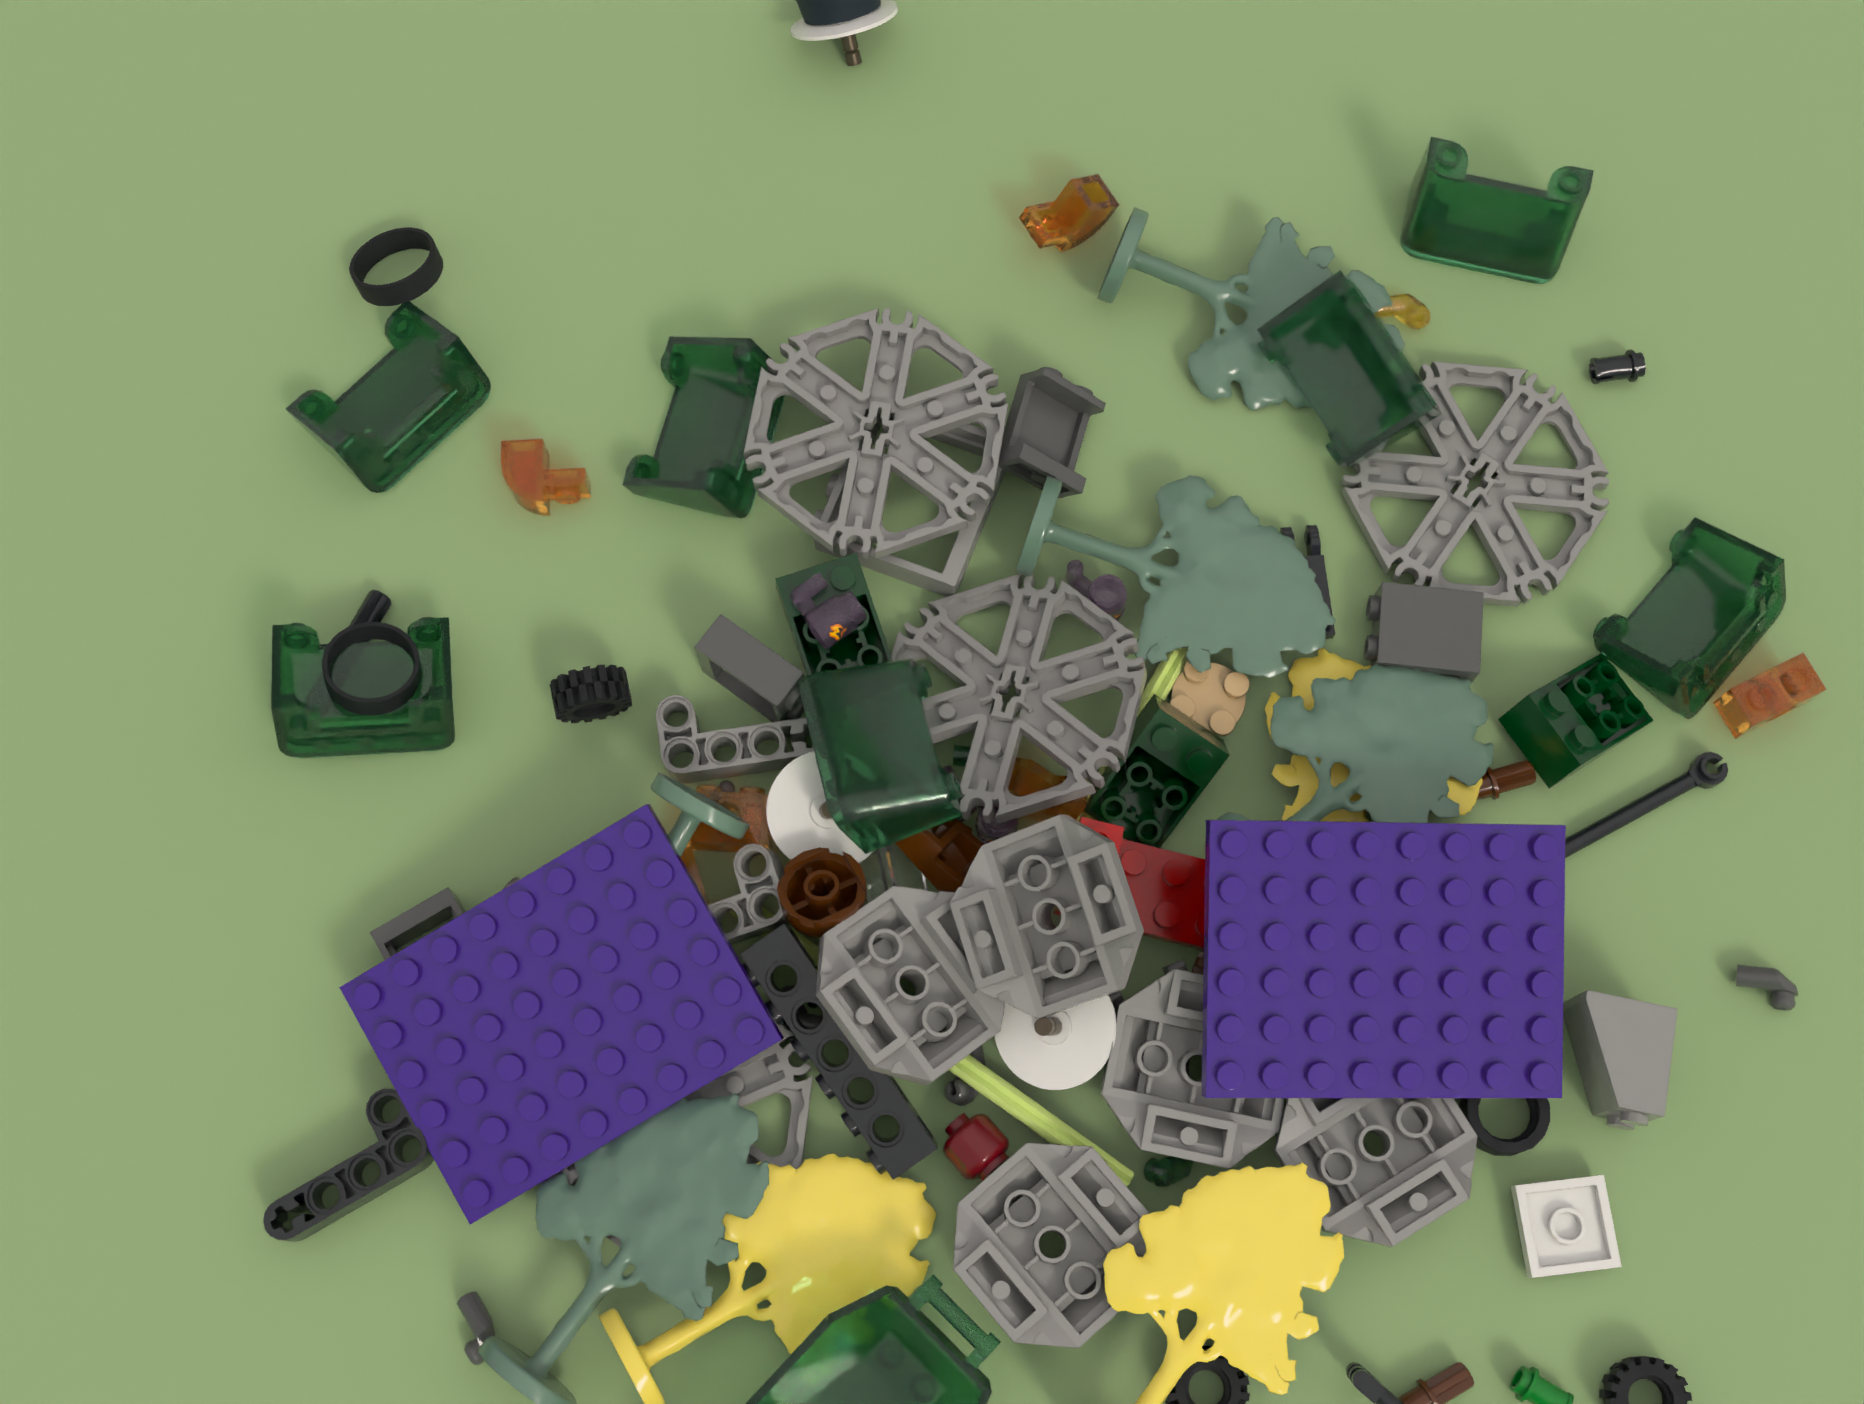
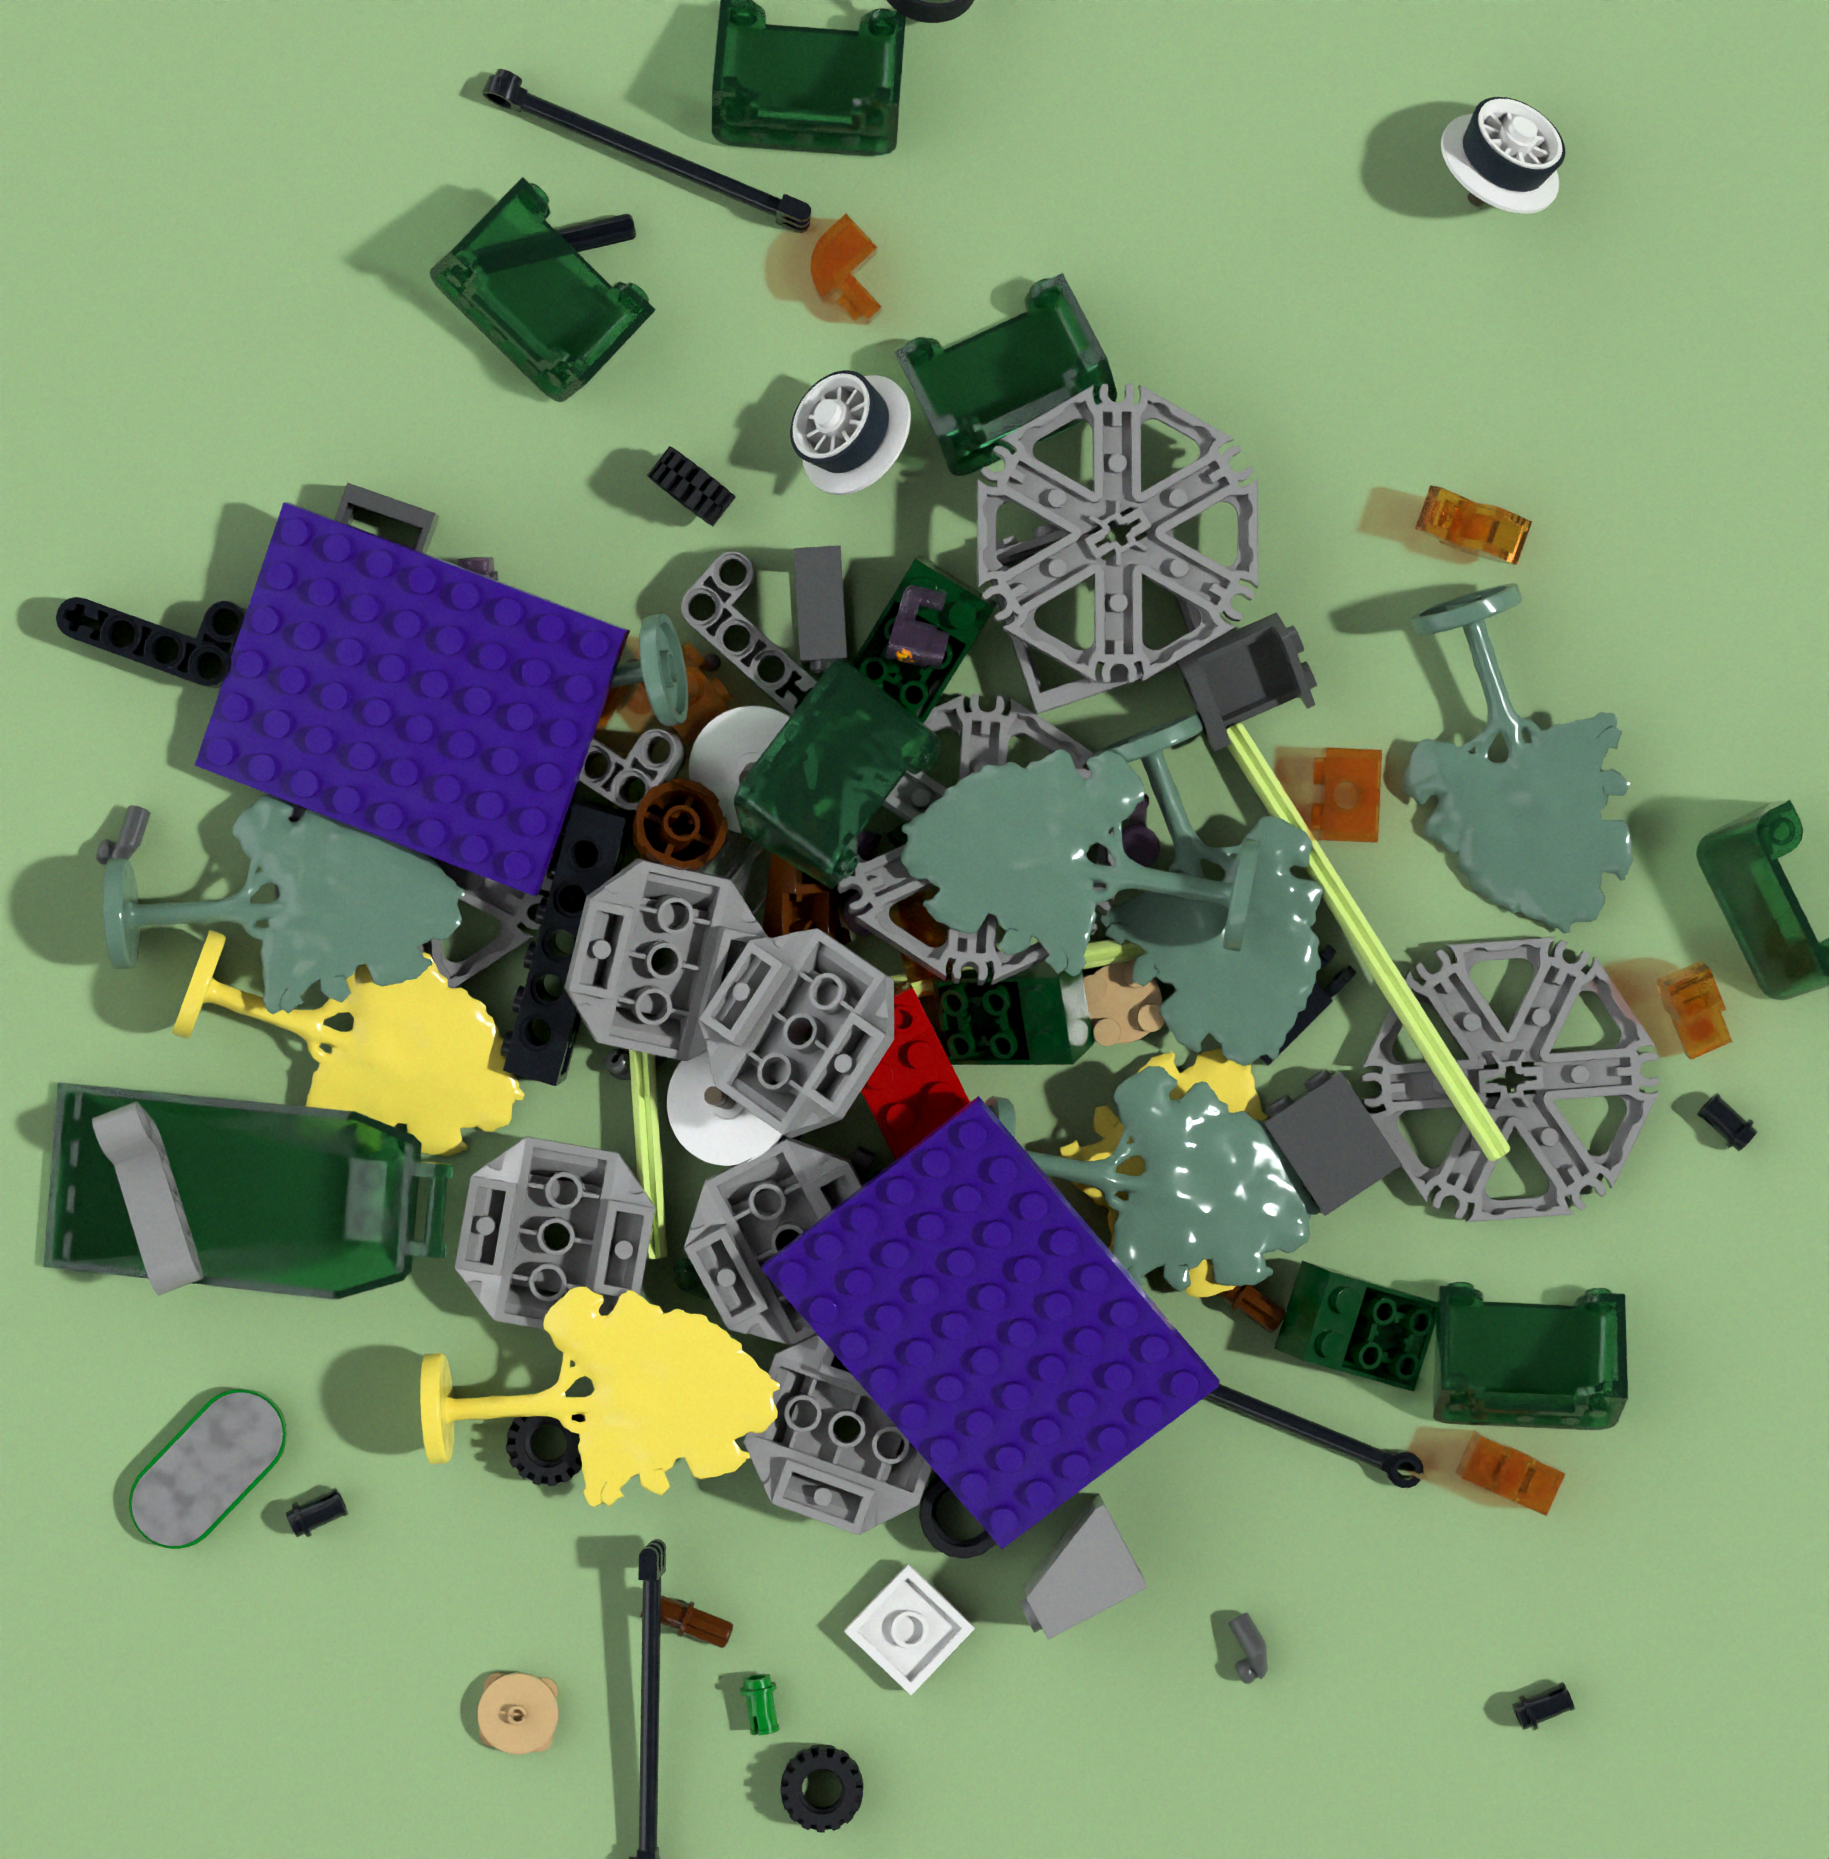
camera: 55 degrees right, 15 degrees up
black tyre [322,622,421,716] -> none
dark red head [943,1113,1009,1181] -> none
clear green windscreen [1257,270,1442,468] -> none
clear yellow arm [1376,294,1431,329] -> none
none -> black hinge [482,69,811,233]
none -> white piece [790,370,911,495]
none -> sand green plant [900,749,1261,977]
none -> yellowish green axle [1226,723,1510,1162]
none -> clear orange brick [1311,747,1382,843]
none -> clear orange brick [1657,960,1733,1060]

